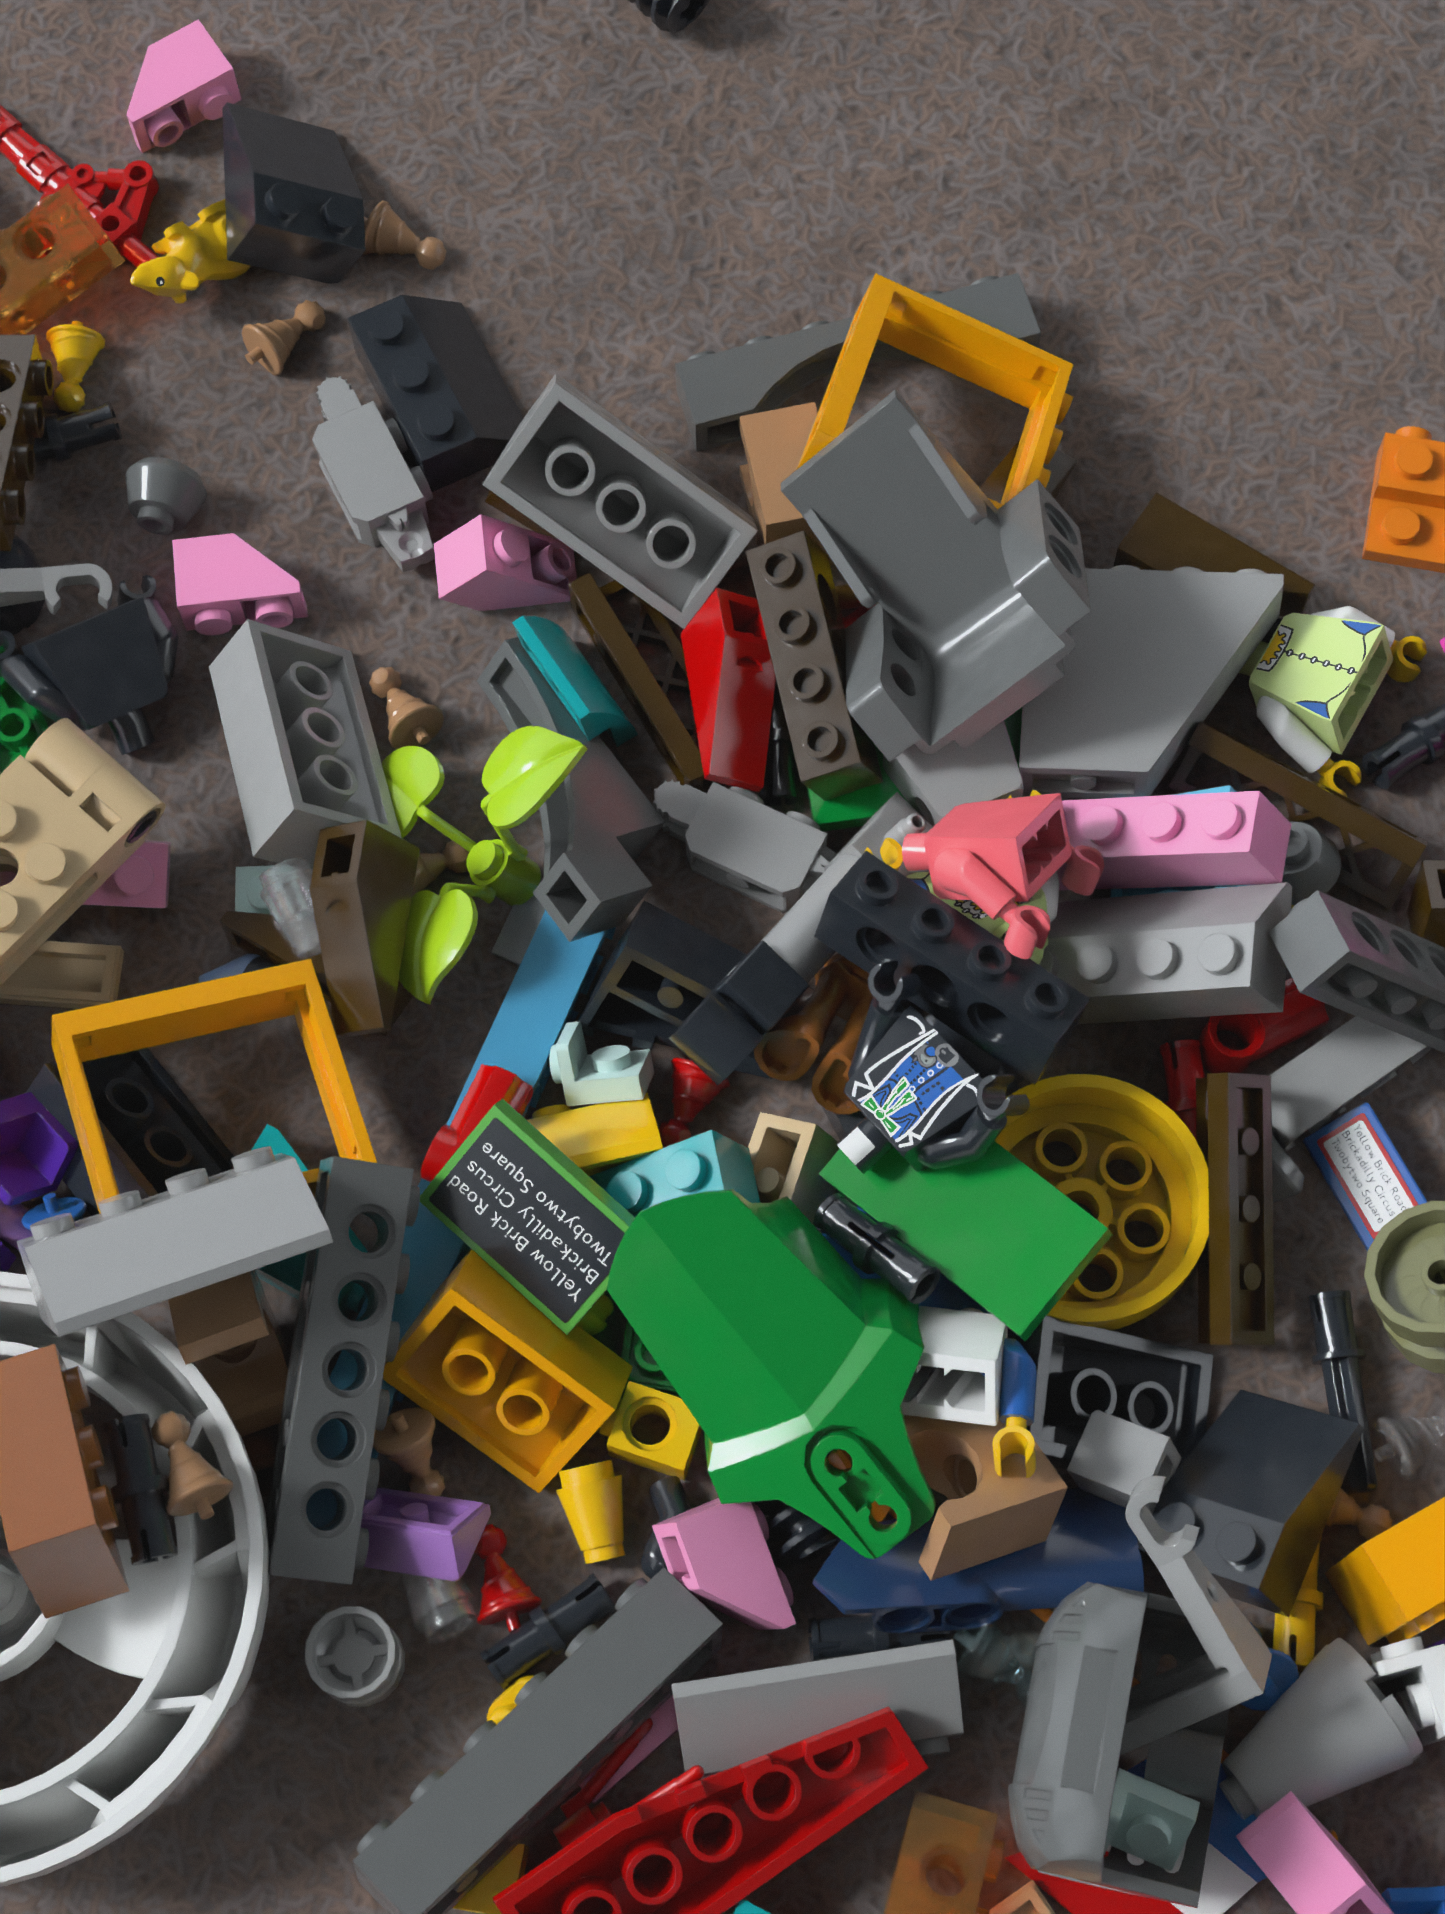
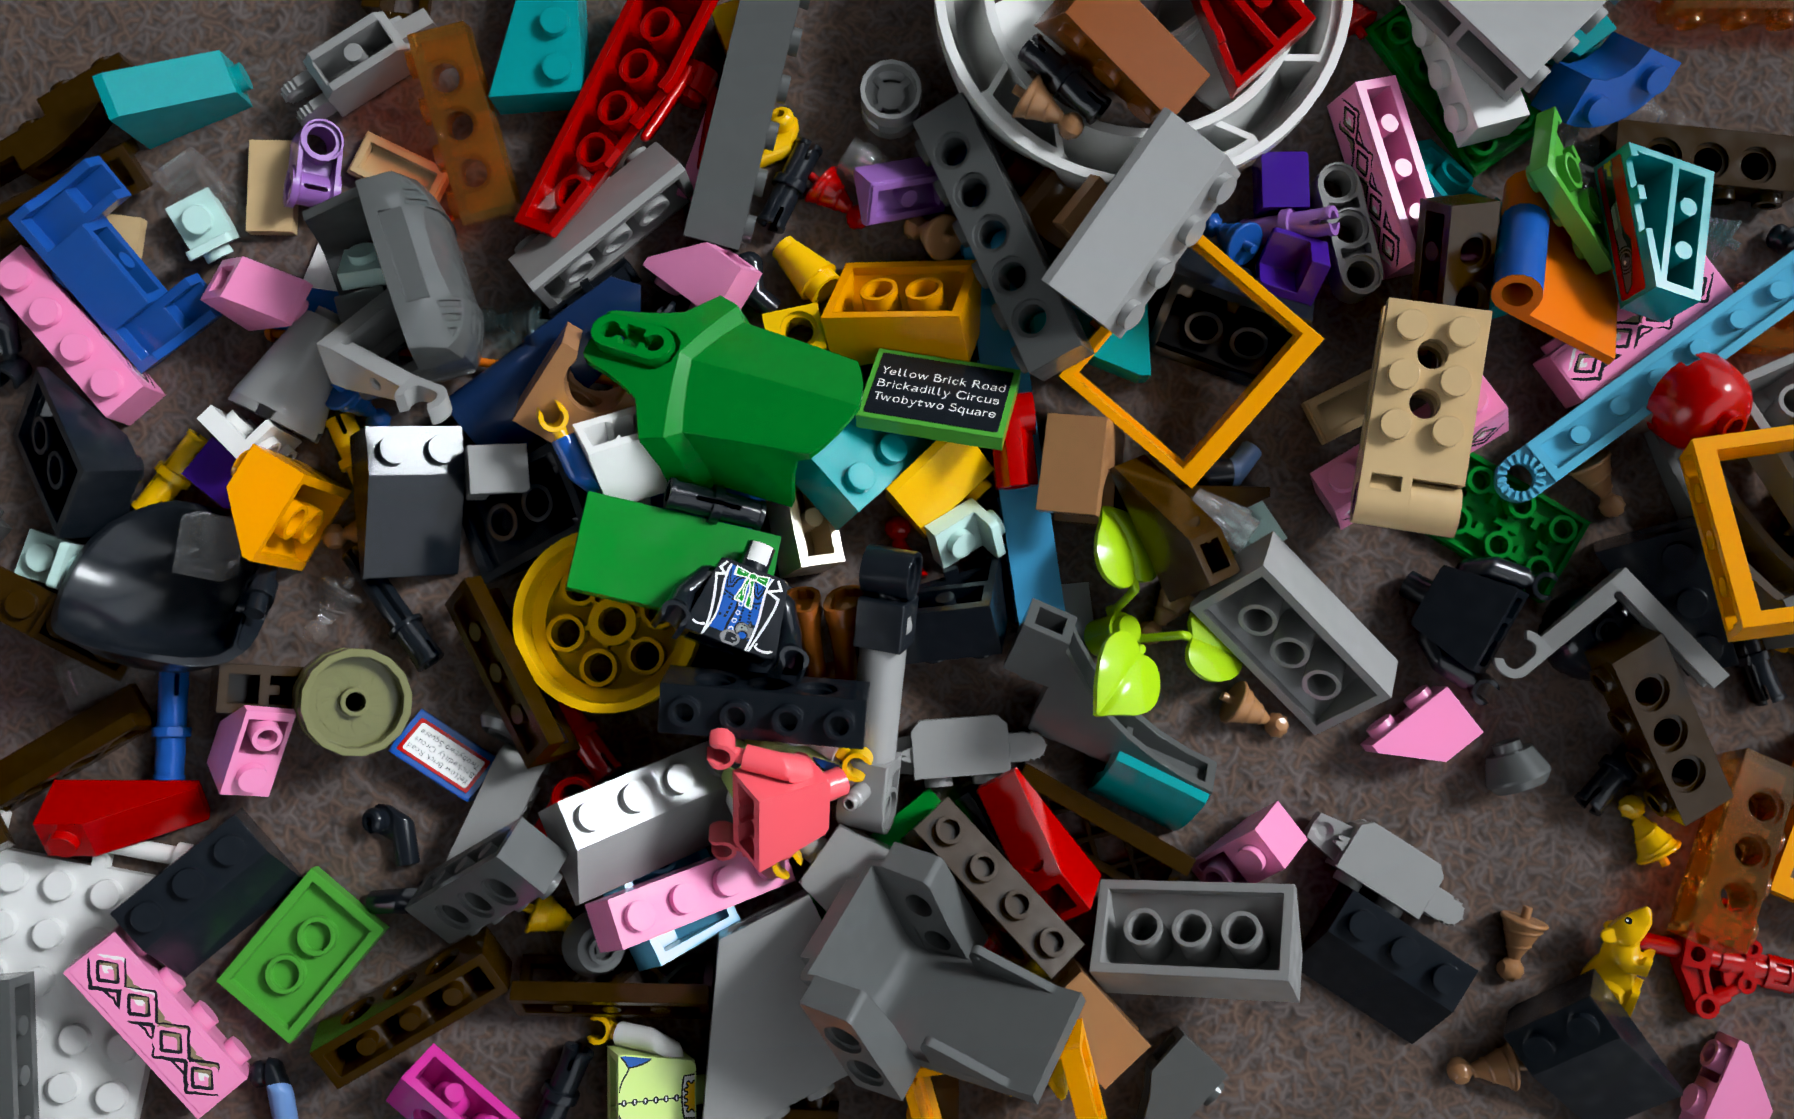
camera: 145 degrees right, 15 degrees up
none -> medium nougat piece [1036,413,1126,526]

